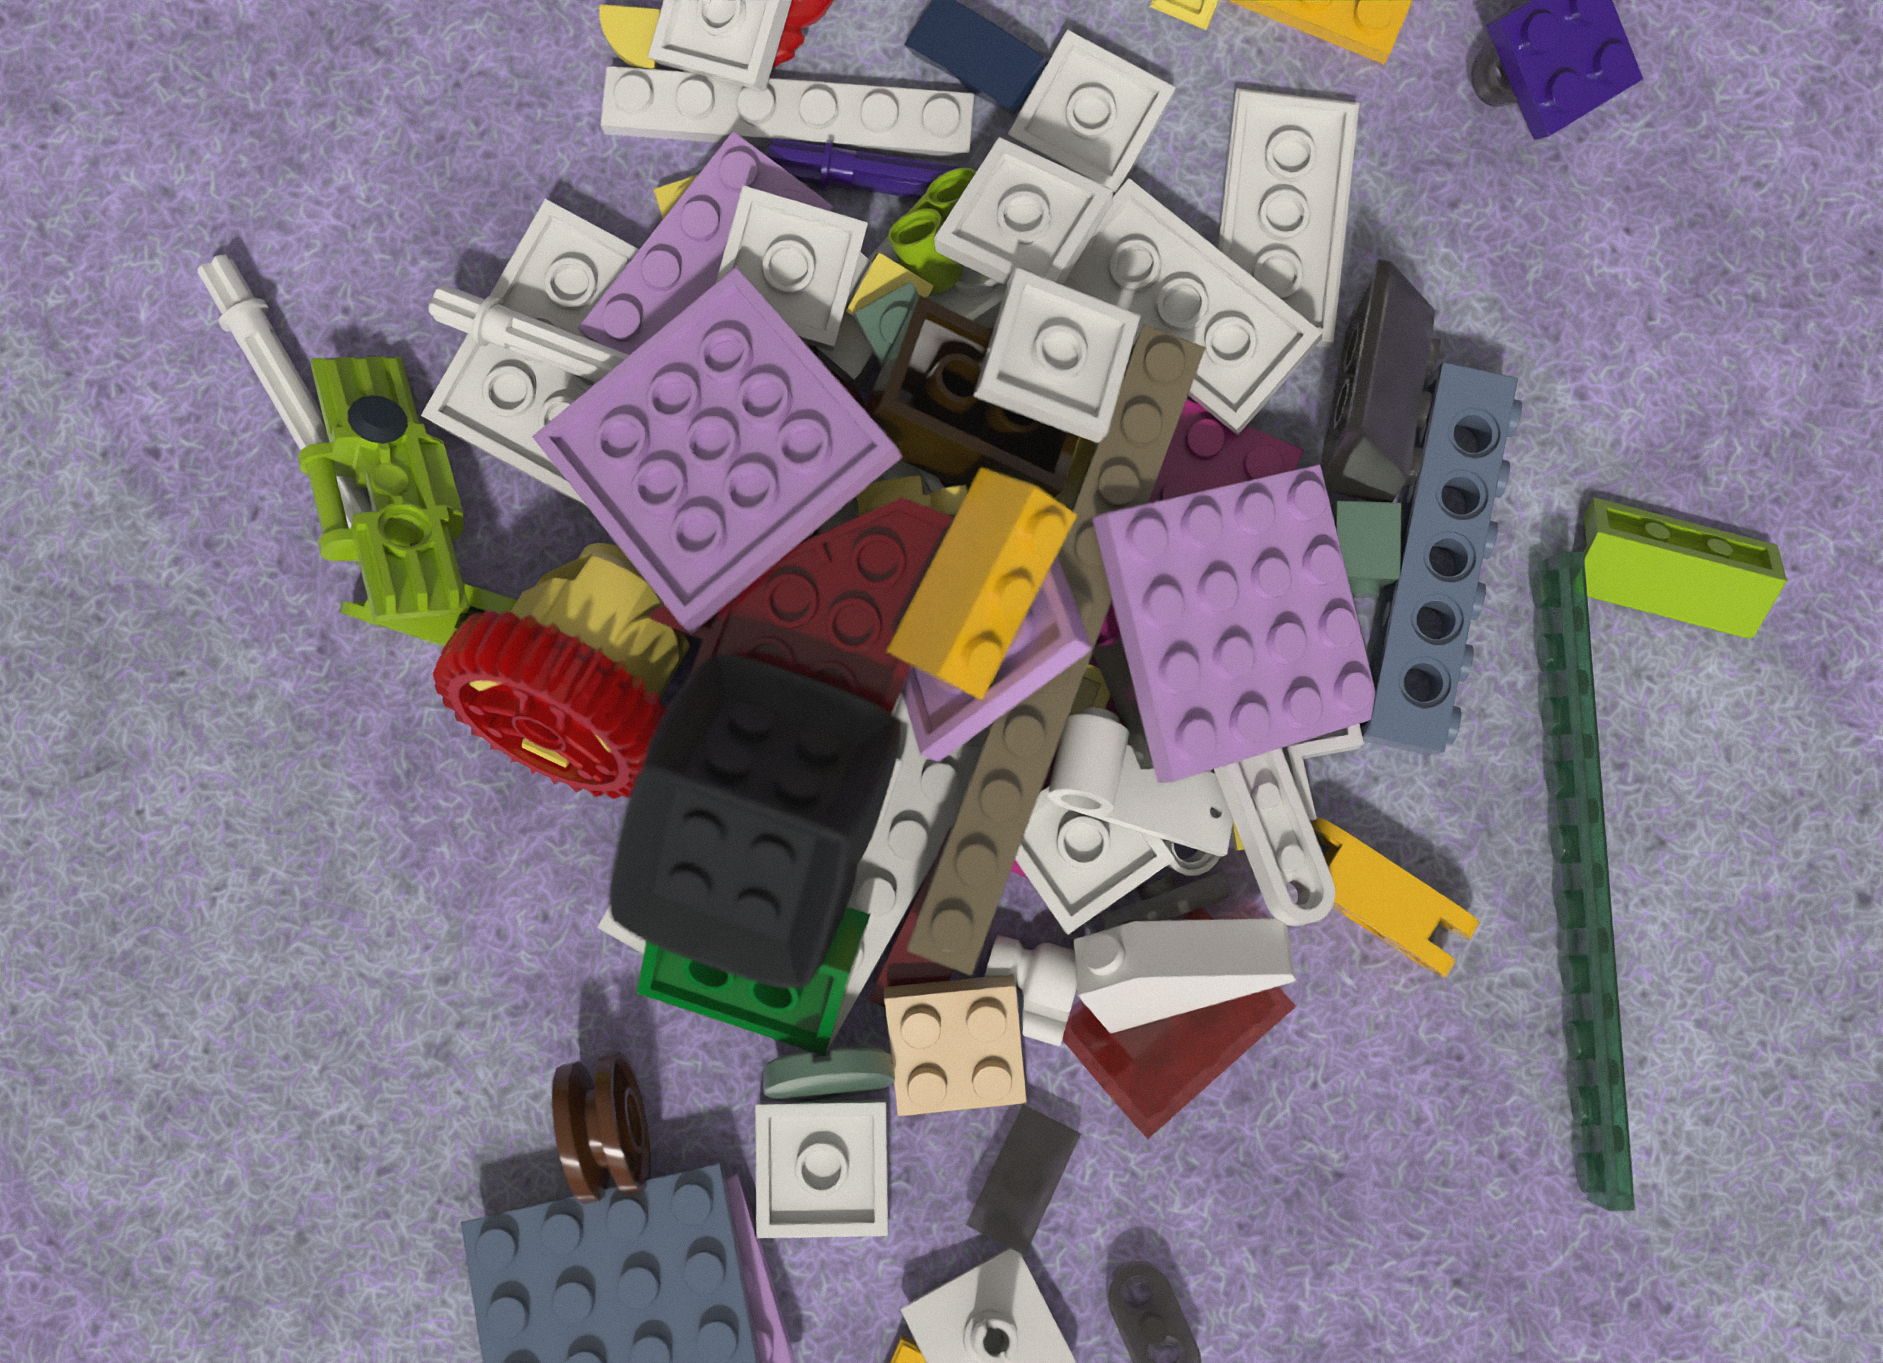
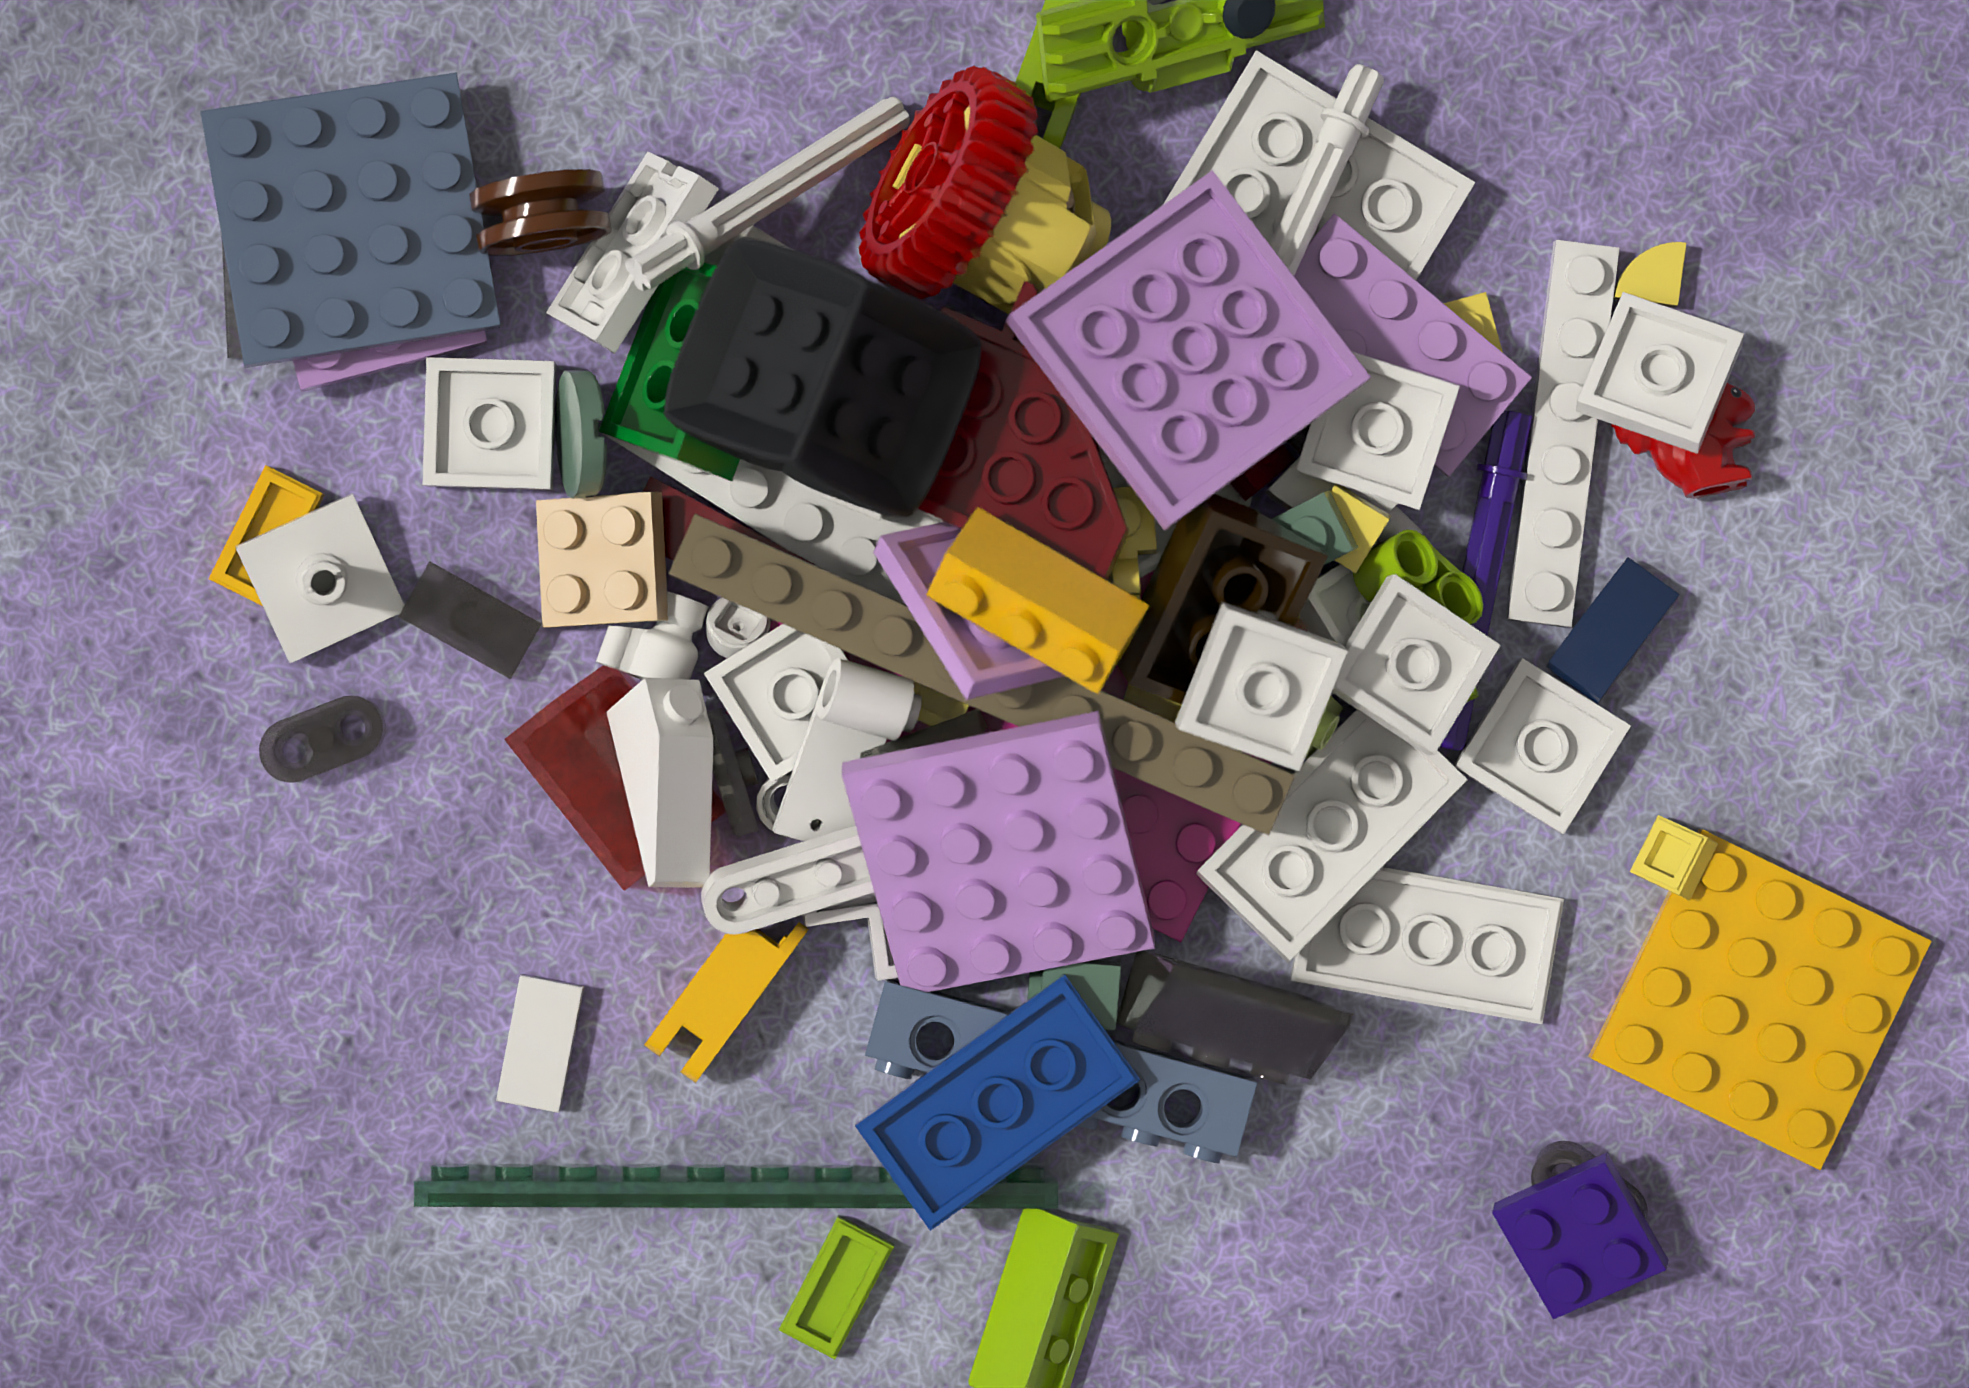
camera: 85 degrees right, 5 degrees up
none -> white tile [496,974,584,1113]
none -> white piece [546,152,719,354]
none -> white axle [625,97,910,291]
none -> white tile [706,598,770,658]
none -> lime tile [779,1215,894,1360]
none -> blue tile [855,974,1140,1231]

